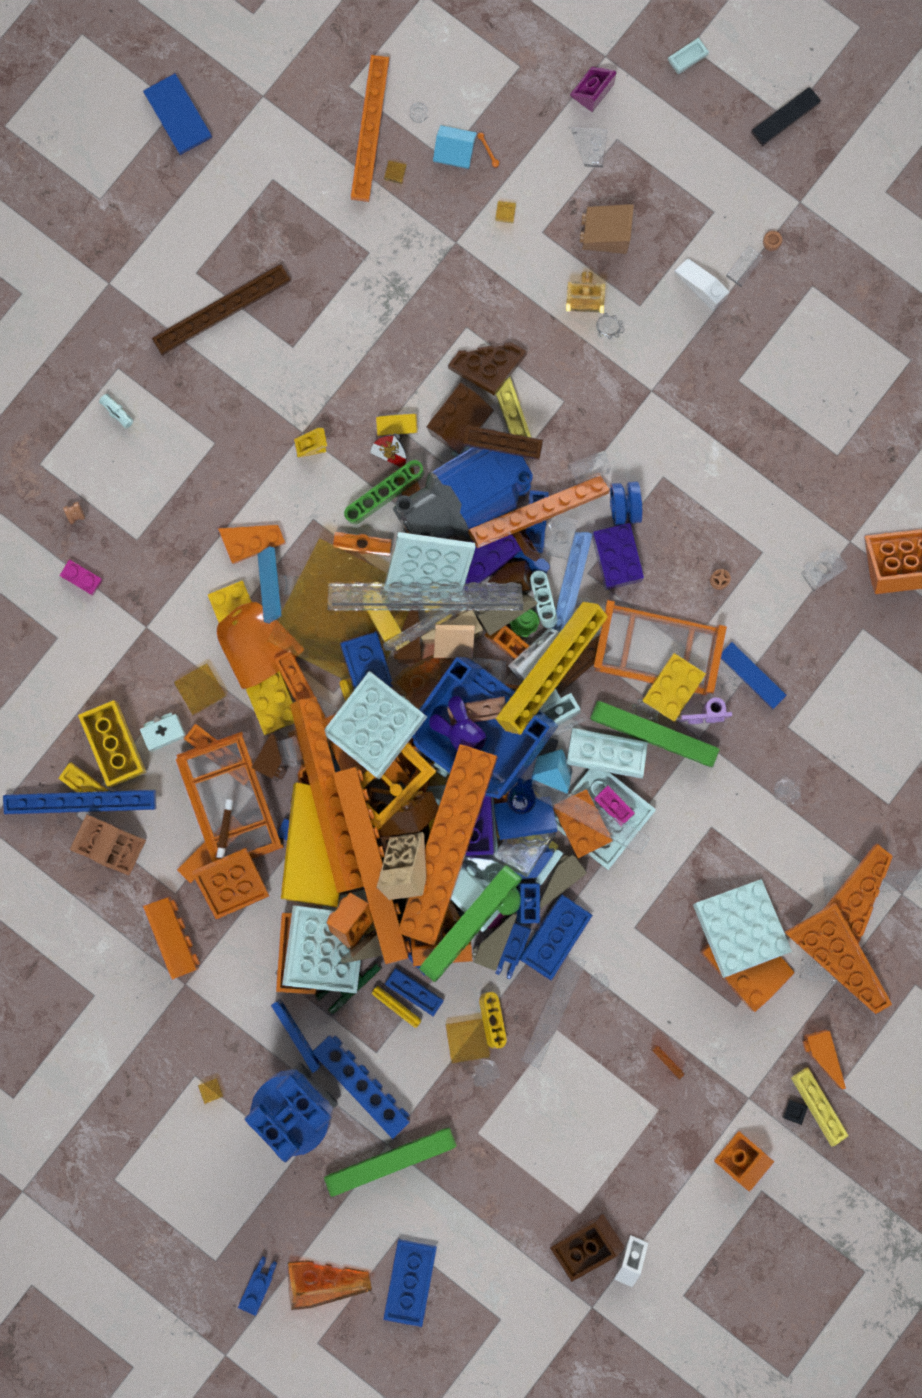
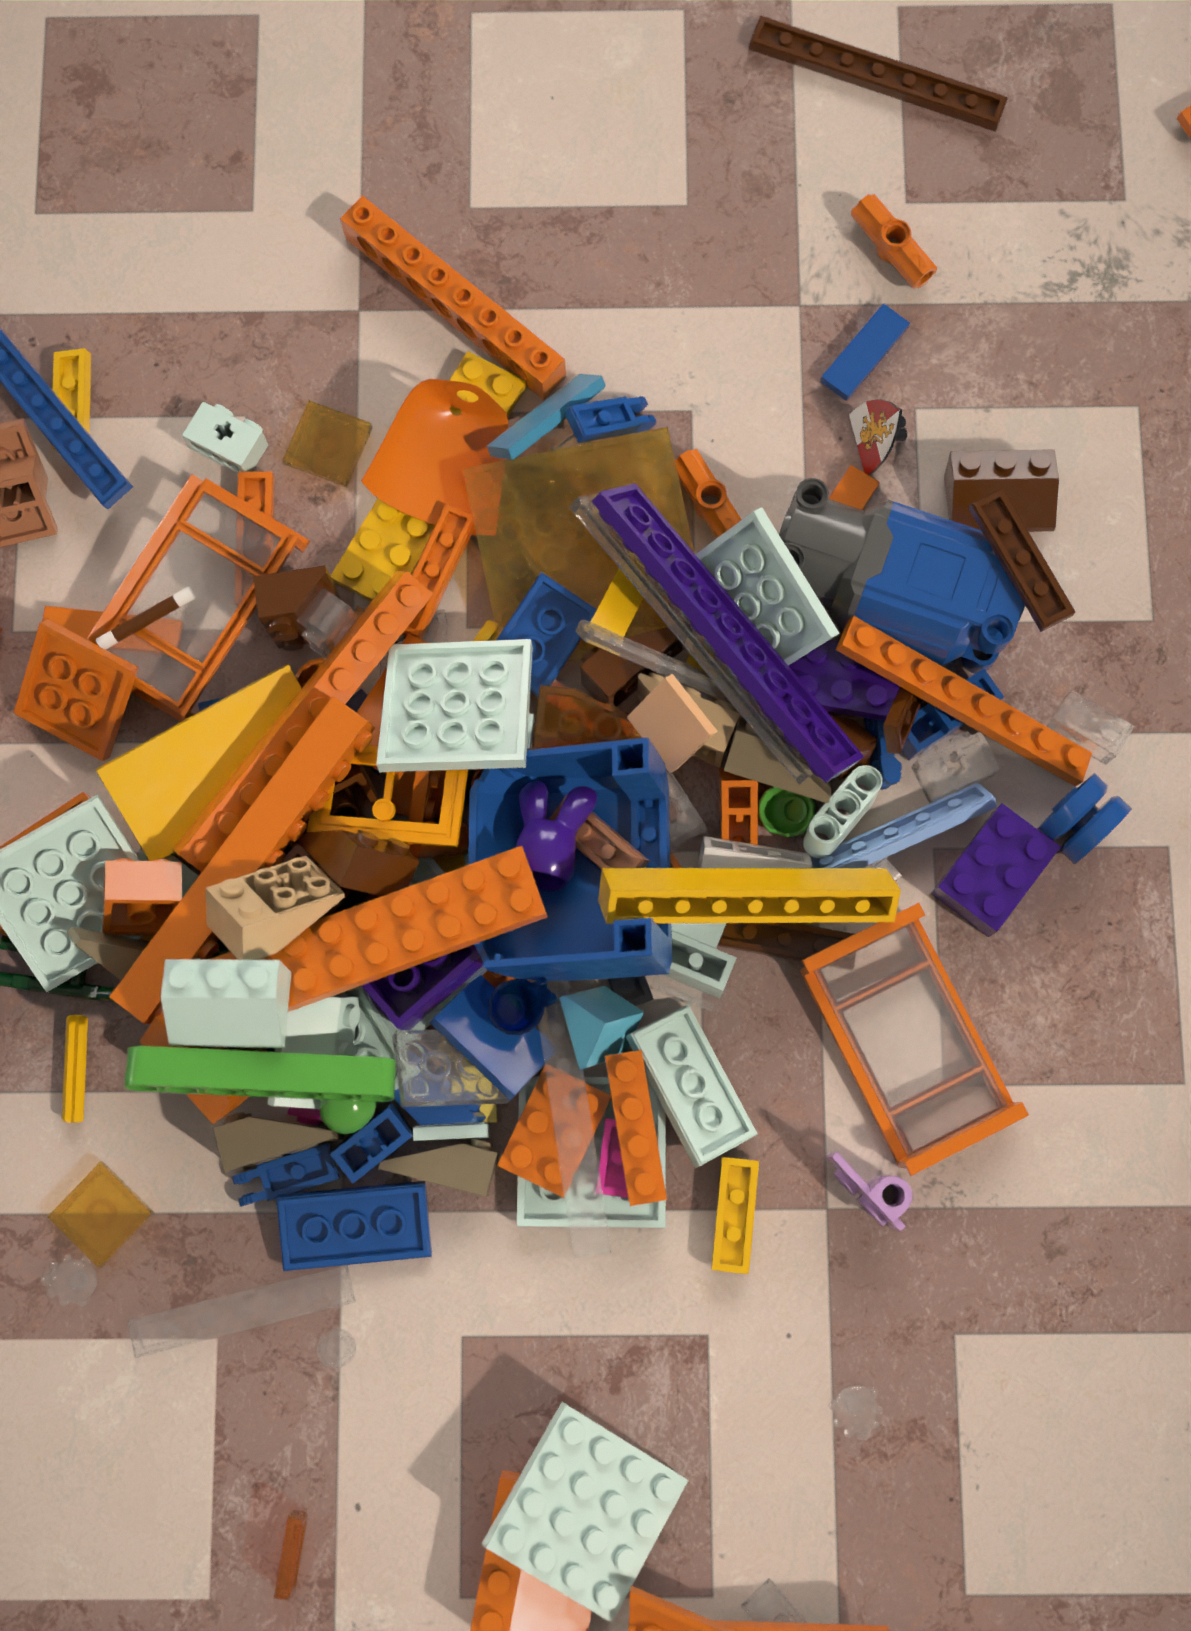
camera: 60 degrees right, 5 degrees down
dark pink plate [59,559,103,596] -> none
nougat wheel [63,501,85,525] -> none
yellow brick [78,700,147,788] -> none
light aqua pin [99,394,134,429] -> none
orange wing [218,525,286,564] -> none
yellow slope [294,428,327,458] -> none
bright green beam [344,460,425,525] -> none
yellow slope [376,414,418,436] -> none
blue tile [385,968,444,1017] -> none
reddish brown plate [448,342,527,396] -> none
yellow beam [479,992,507,1049] -> none
light yellow tile [496,377,531,437] -> none
bright green beam [590,701,720,768] -> none
clear piece [631,699,659,721] -> none
yellow plate [642,652,706,722] -> none
nougat wheel [710,569,731,590] -> none
blue tile [721,642,787,710] -> none
none -> light aqua slope [161,959,291,1048]
none -> orange brick [340,195,566,400]
none -> blue hinge [564,396,657,443]
none -> dark purple plate [591,483,864,783]
none -> orange plate [605,1050,667,1206]
none -> yellow plate [711,1157,759,1274]
none -> blue tile [820,303,910,401]
none -> orange piece [851,194,938,289]

